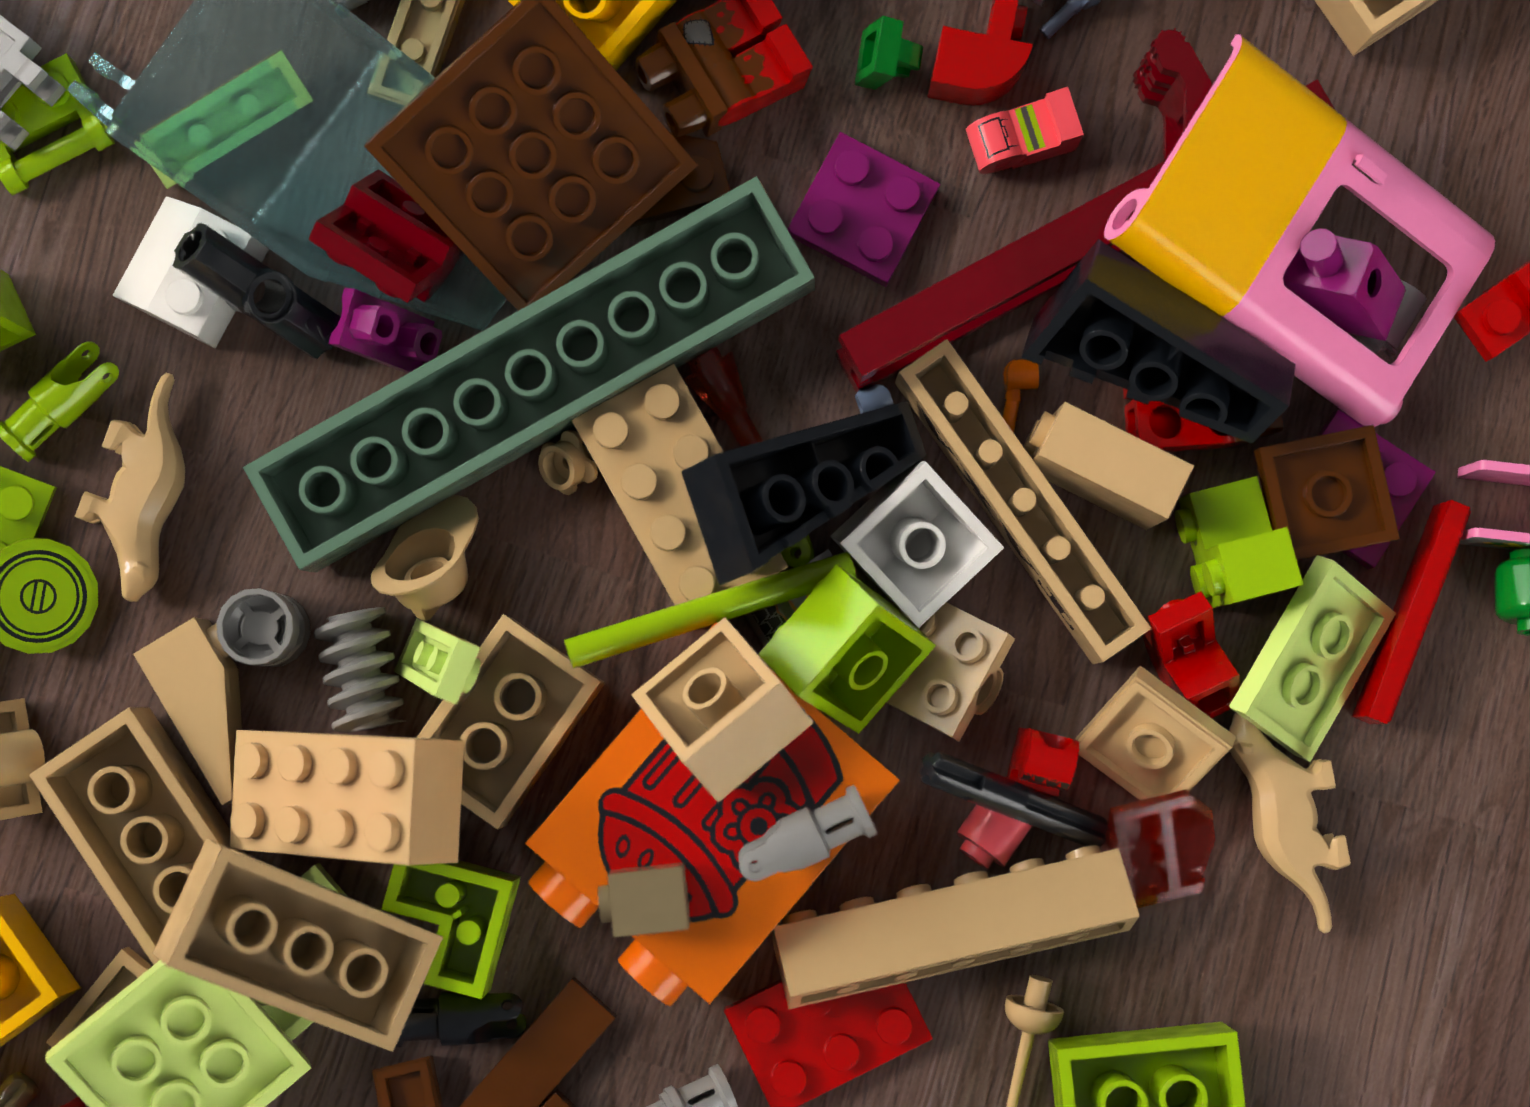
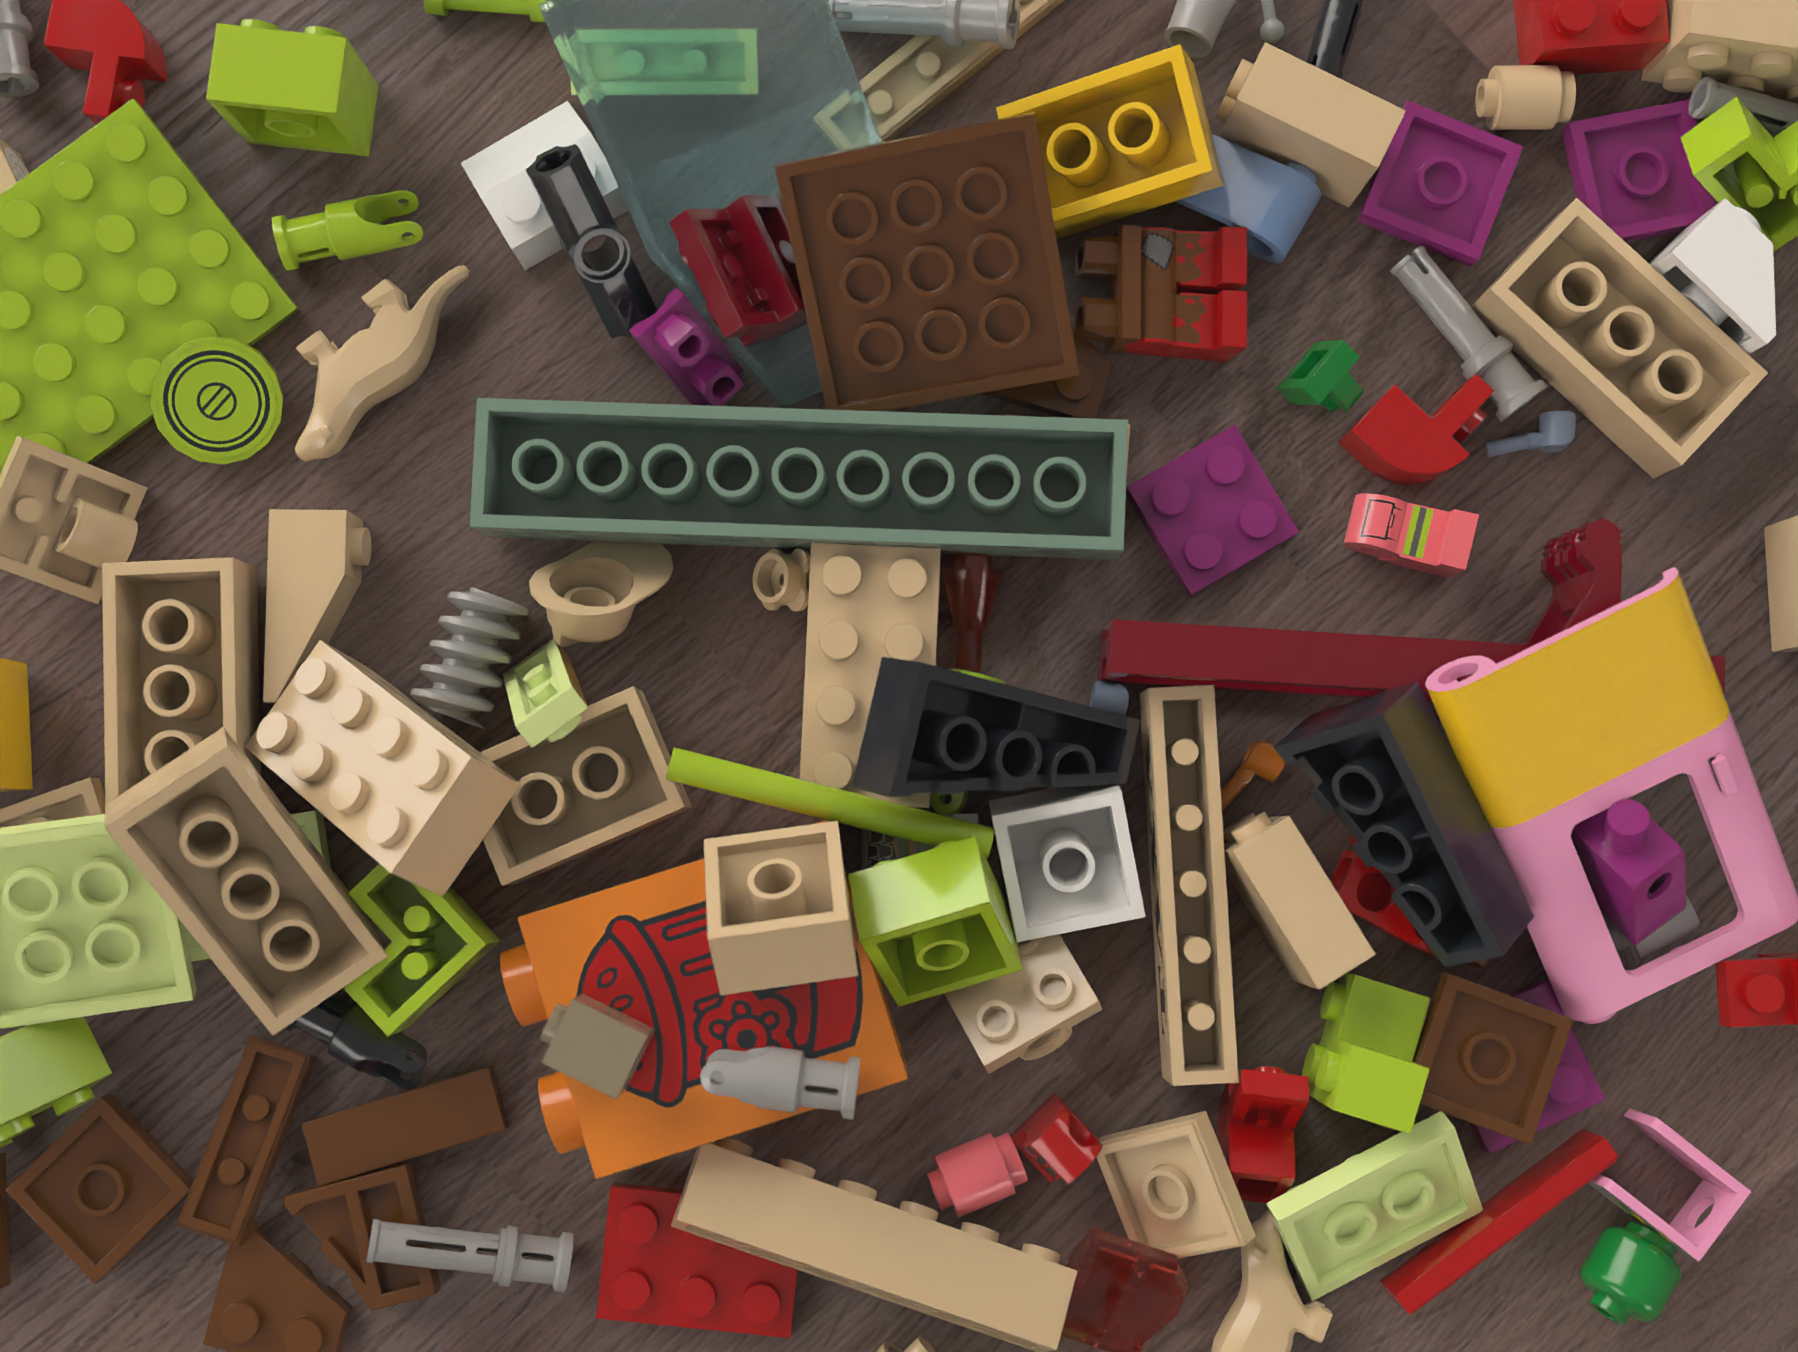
camera: 30 degrees right, 0 degrees up
light grey wheel [216,588,311,667] -> none
black axle [919,752,1109,847] -> none

